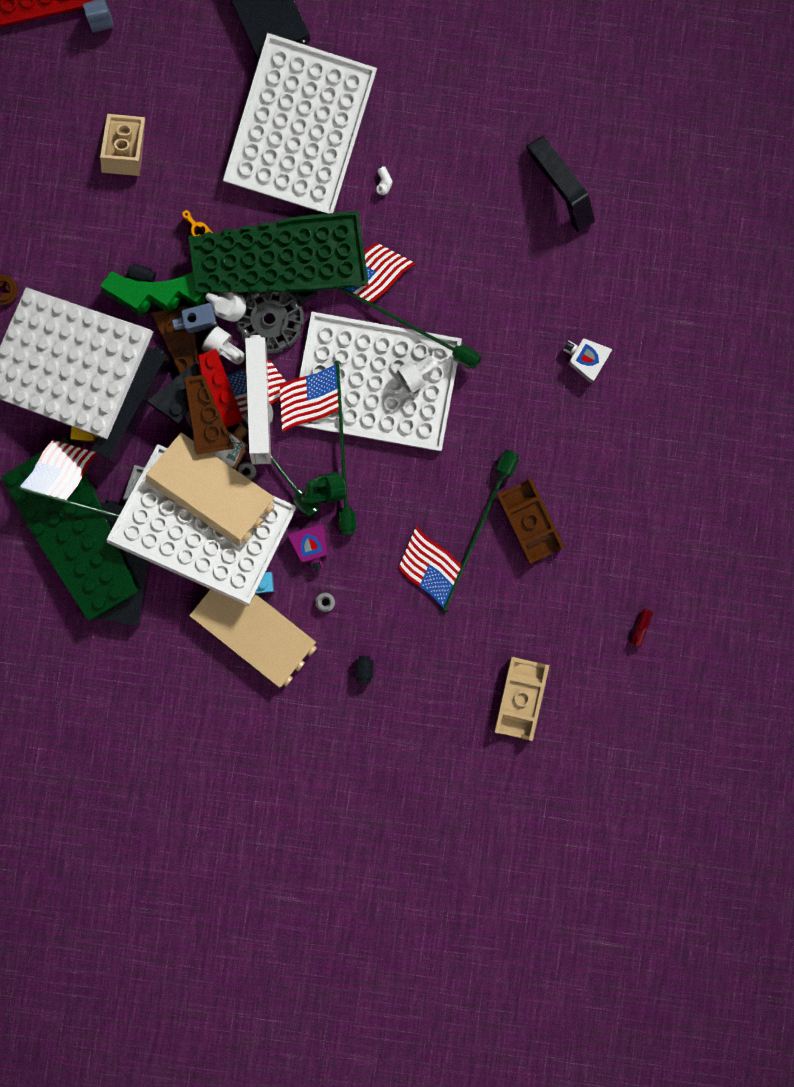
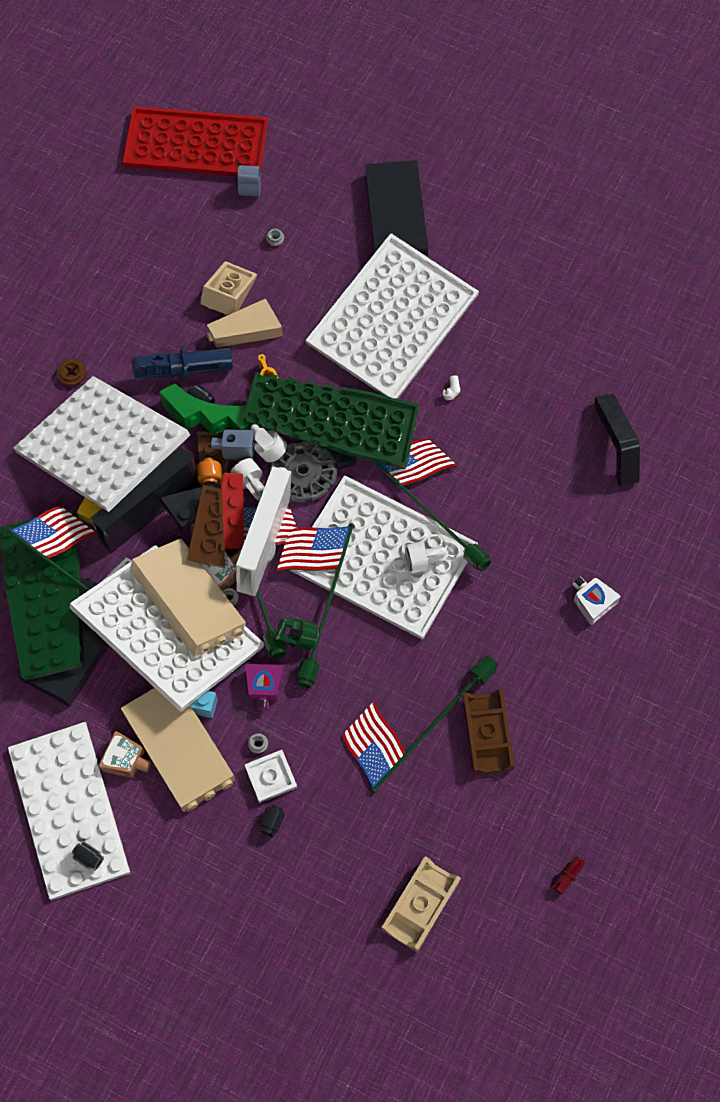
camera: 20 degrees right, 20 degrees down
none -> white plate [8,722,131,901]
none -> black brick [72,841,104,871]
none -> torso [99,731,151,778]
none -> dark blue piece [131,346,233,381]
none -> orange head [197,458,222,486]
none -> tan slope [206,299,283,348]
none -> white plate [245,750,297,803]
none -> light grey plate [266,229,284,246]

